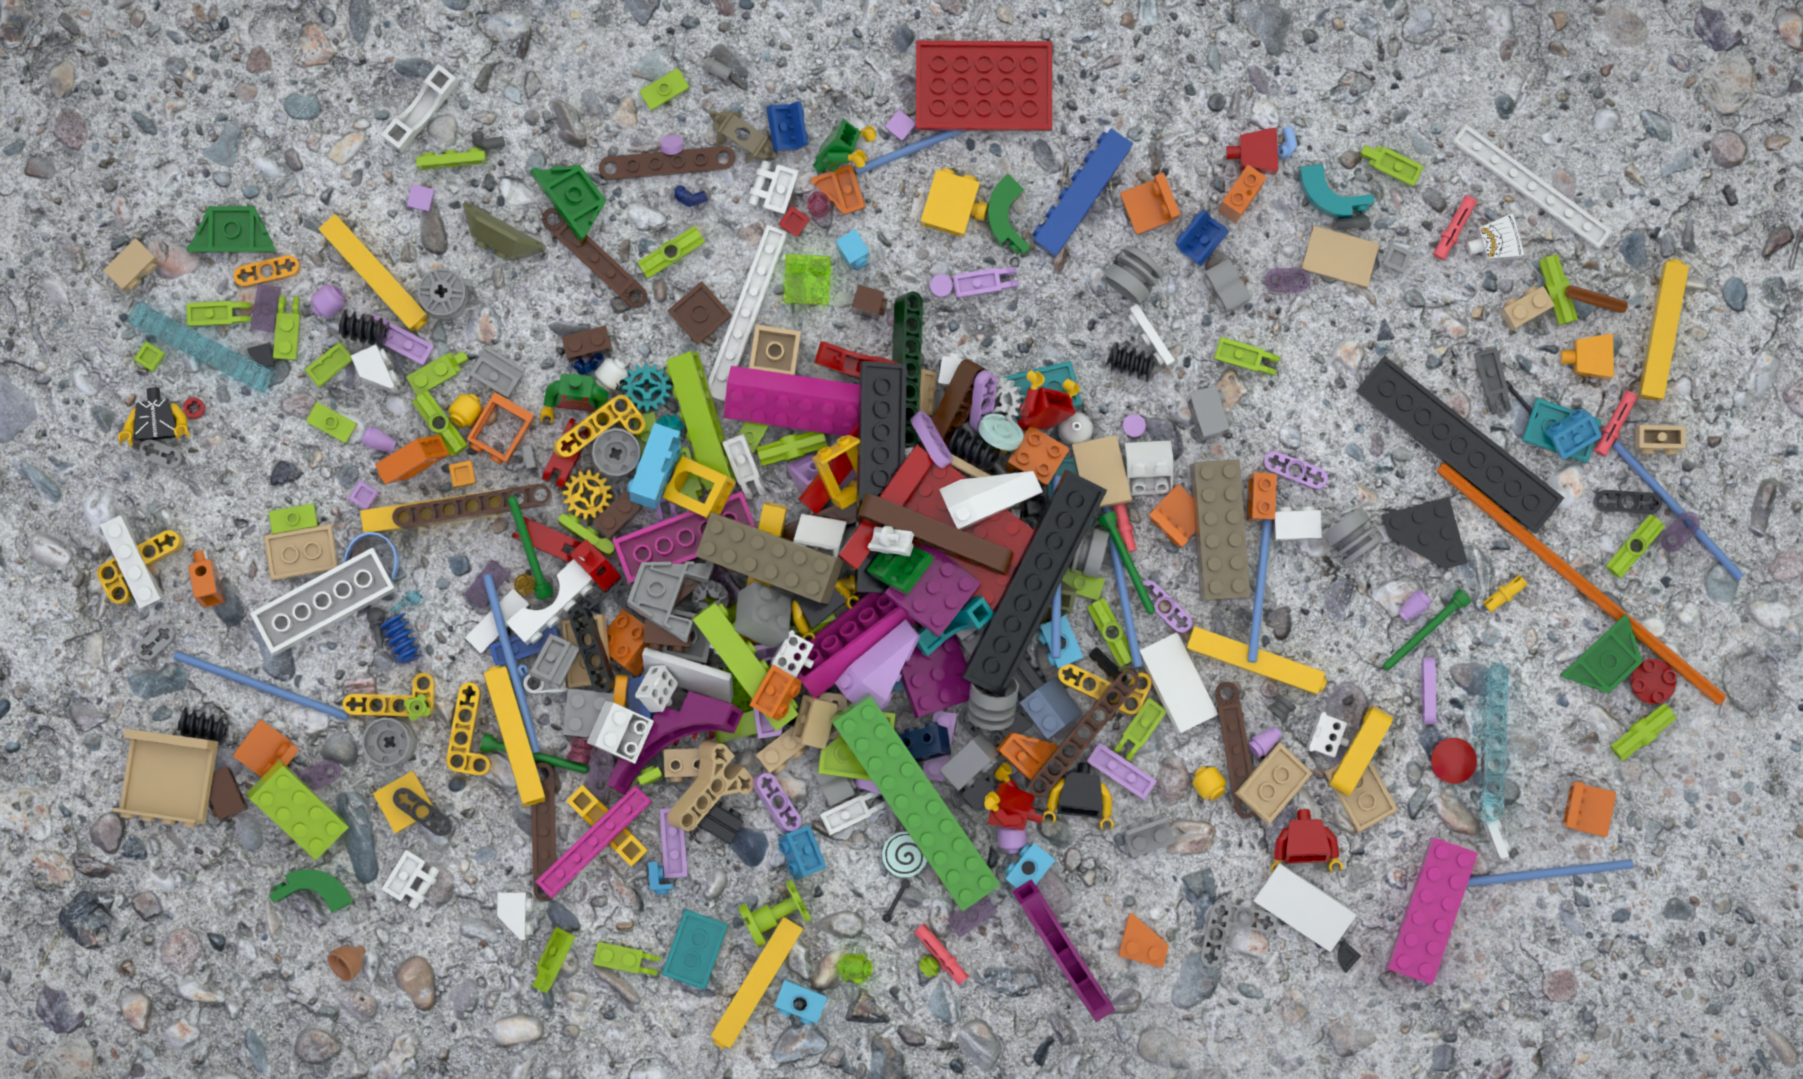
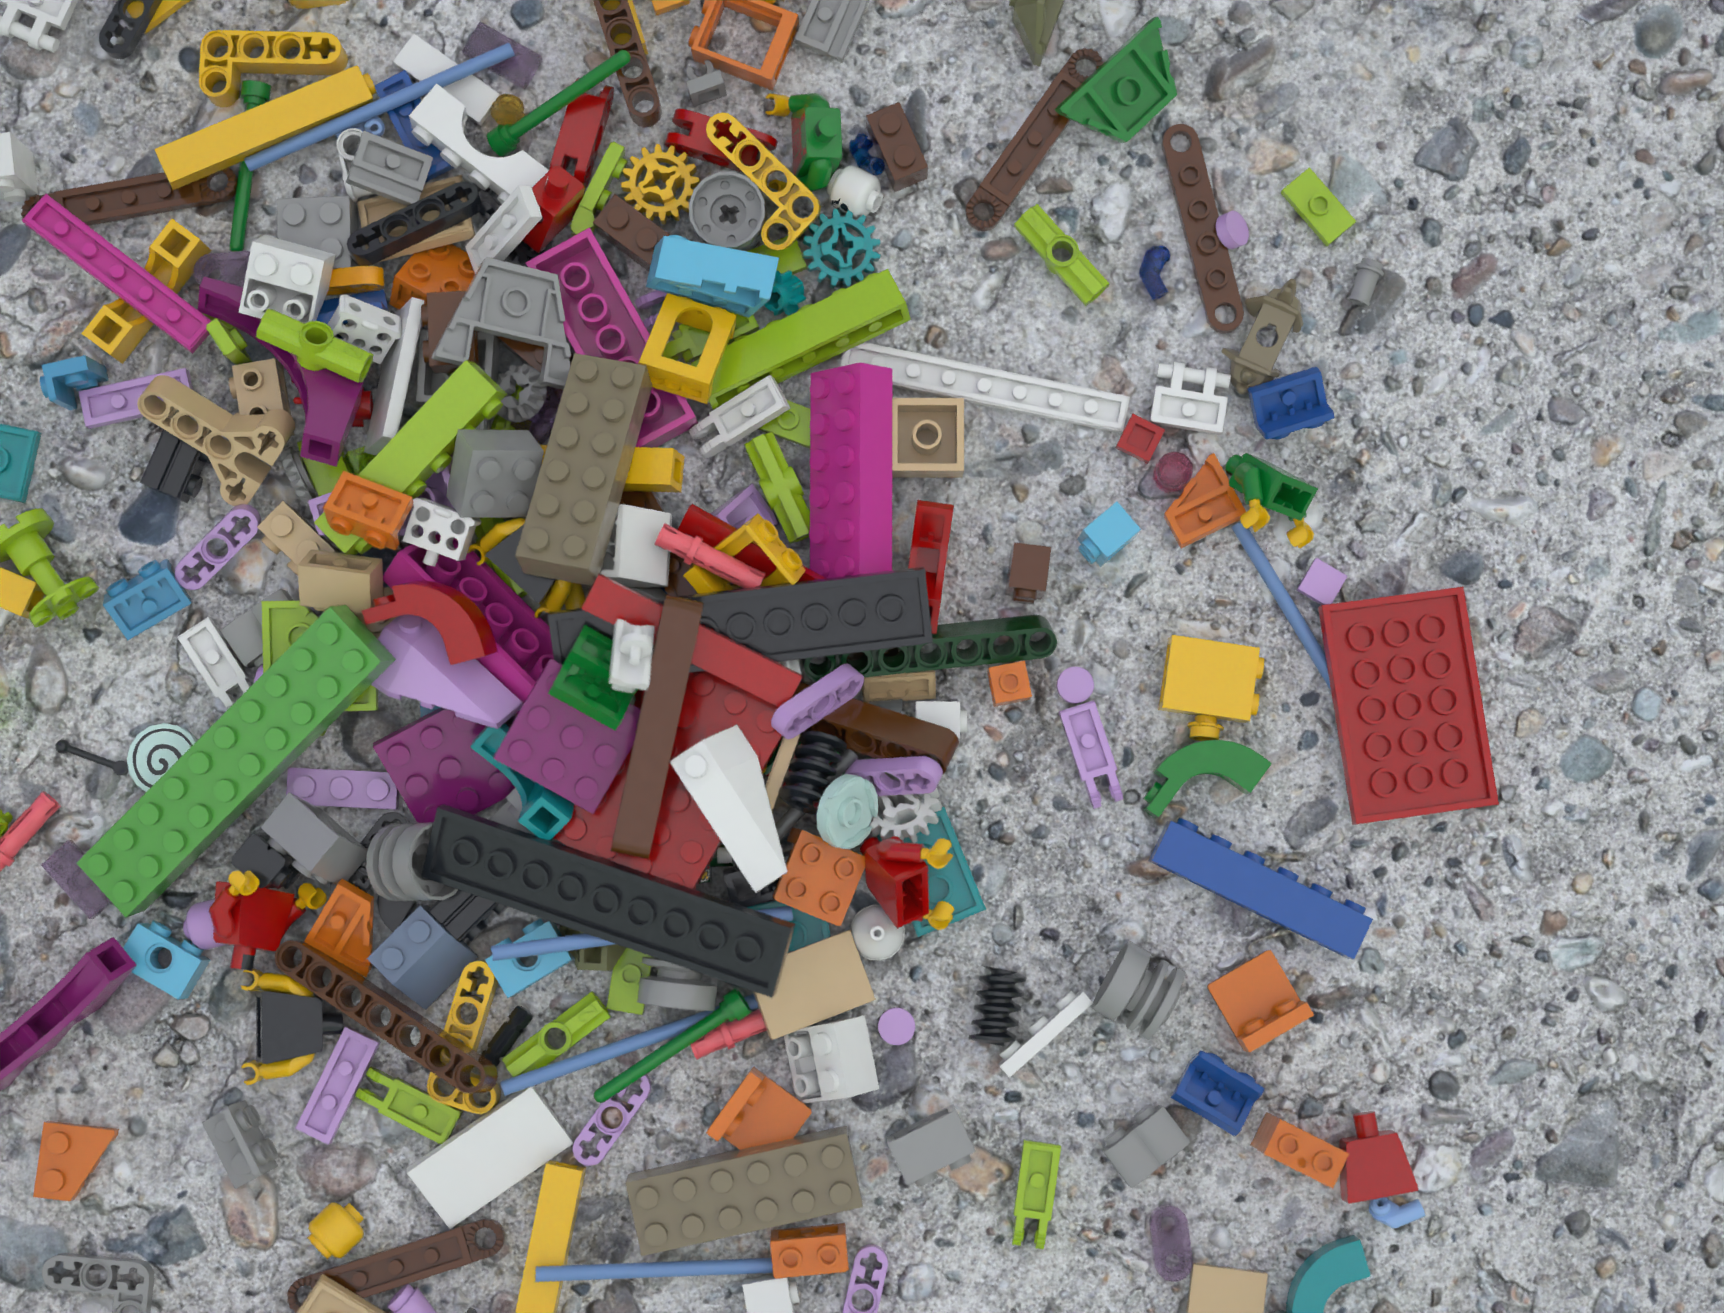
camera: 85 degrees right, 0 degrees up
clear pink wheel [566,737,593,765] -> none
reddish brown plate [667,281,732,346] -> none
clear neon green bracket [783,254,832,306] -> none
dark blue brick [898,722,951,763] -> none
none -> lime piece [256,309,374,383]
none -> red arch [362,581,498,665]
none -> white plate [465,185,542,274]
none -> coral pin [654,523,766,588]
none -> orange brick [987,661,1032,707]

